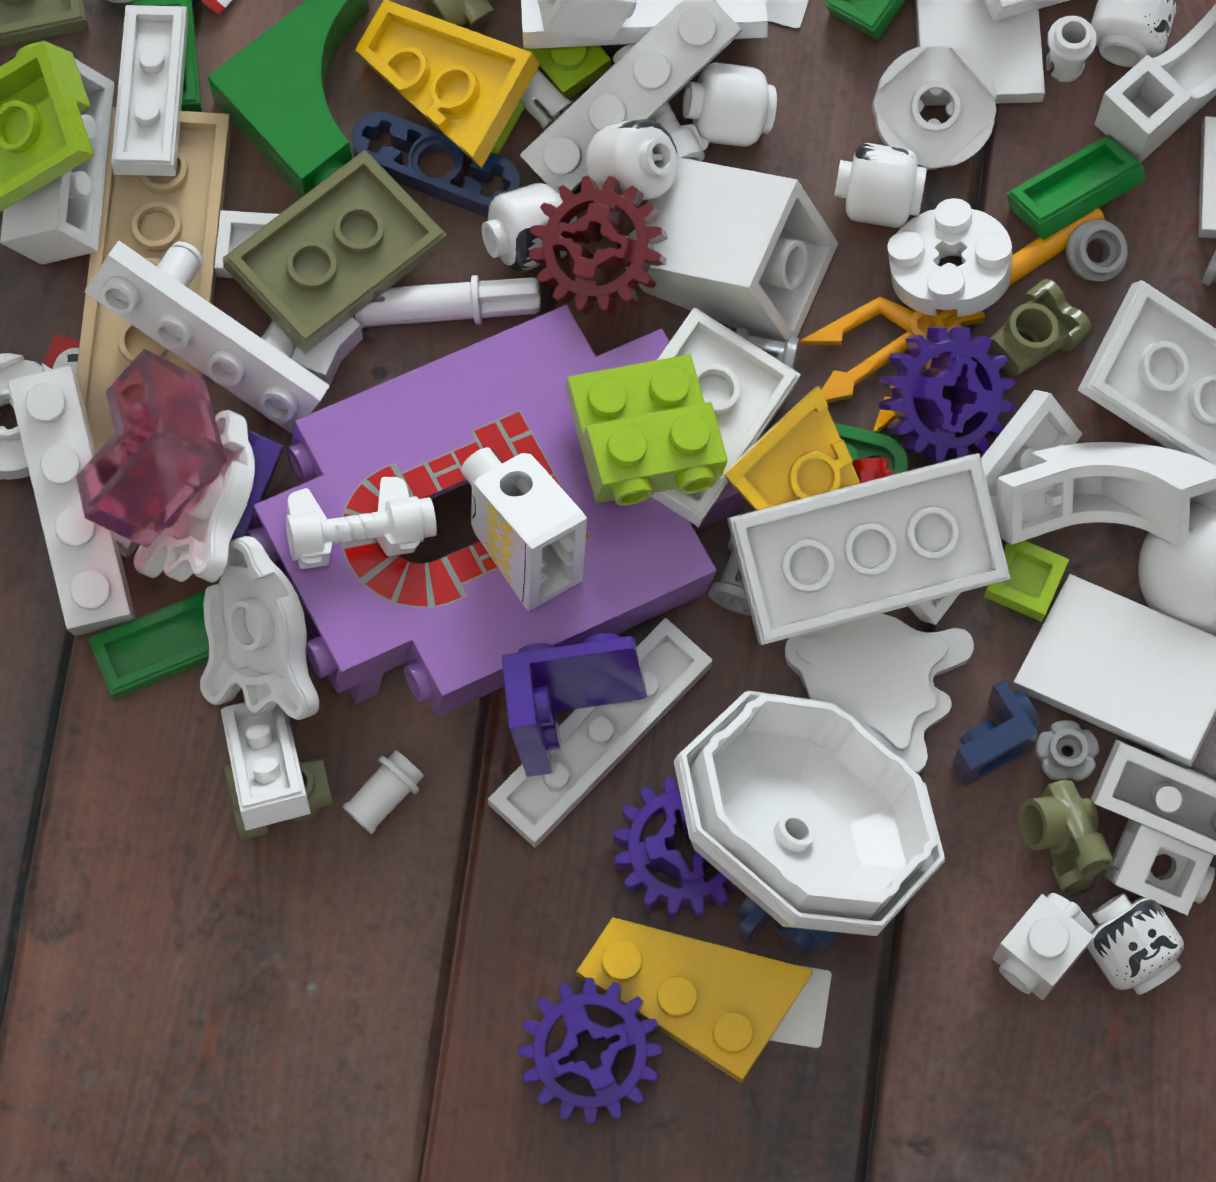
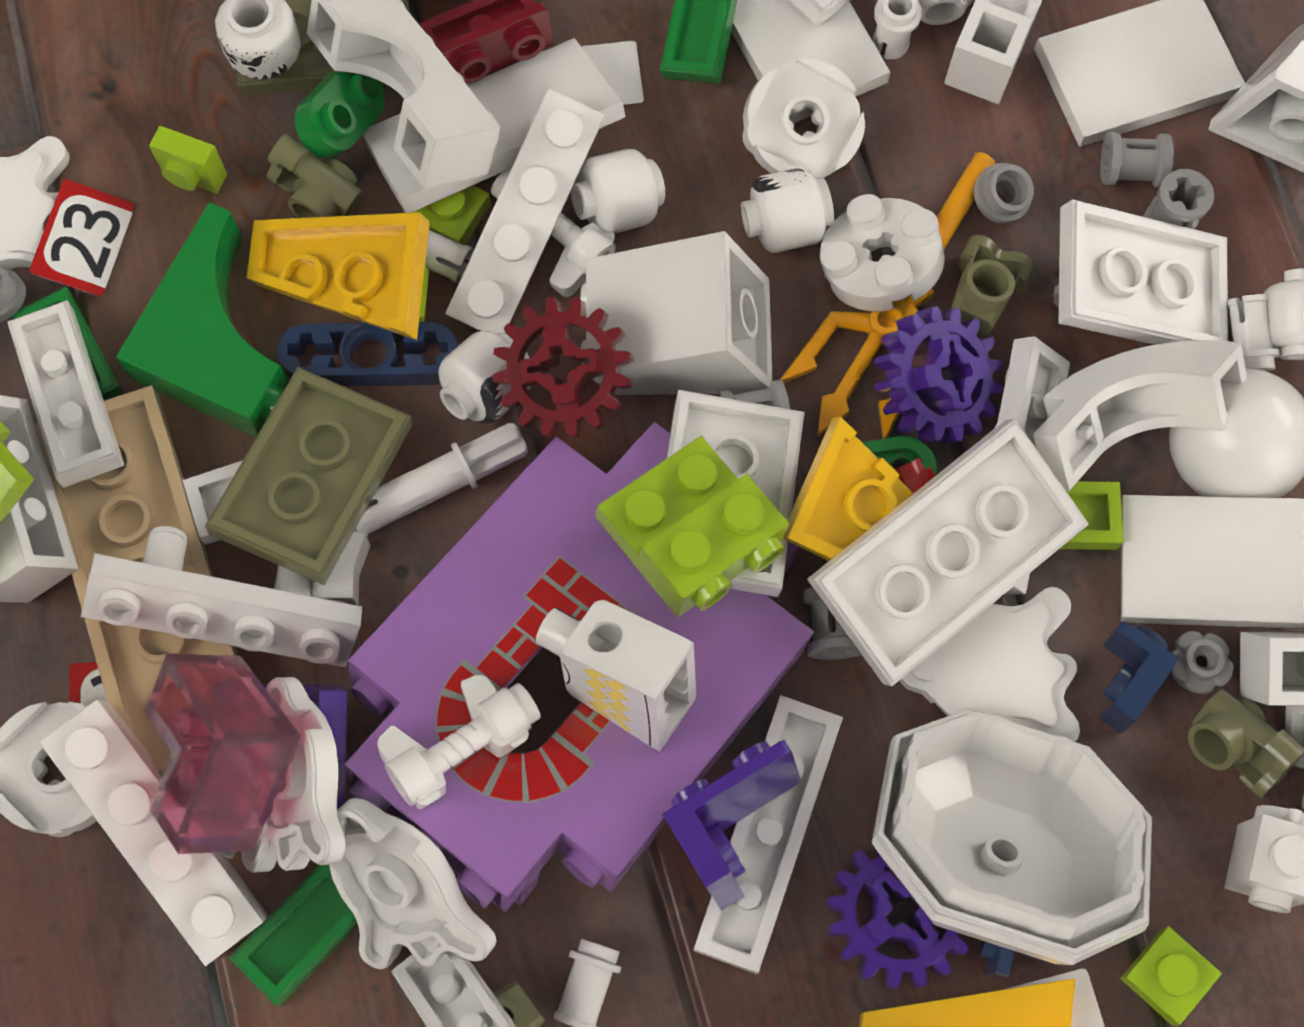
camera: 25 degrees left, 0 degrees up
white head [586,119,679,201] -> none
green tile [1006,134,1146,240] -> none
none -> lime plate [1120,926,1222,1026]

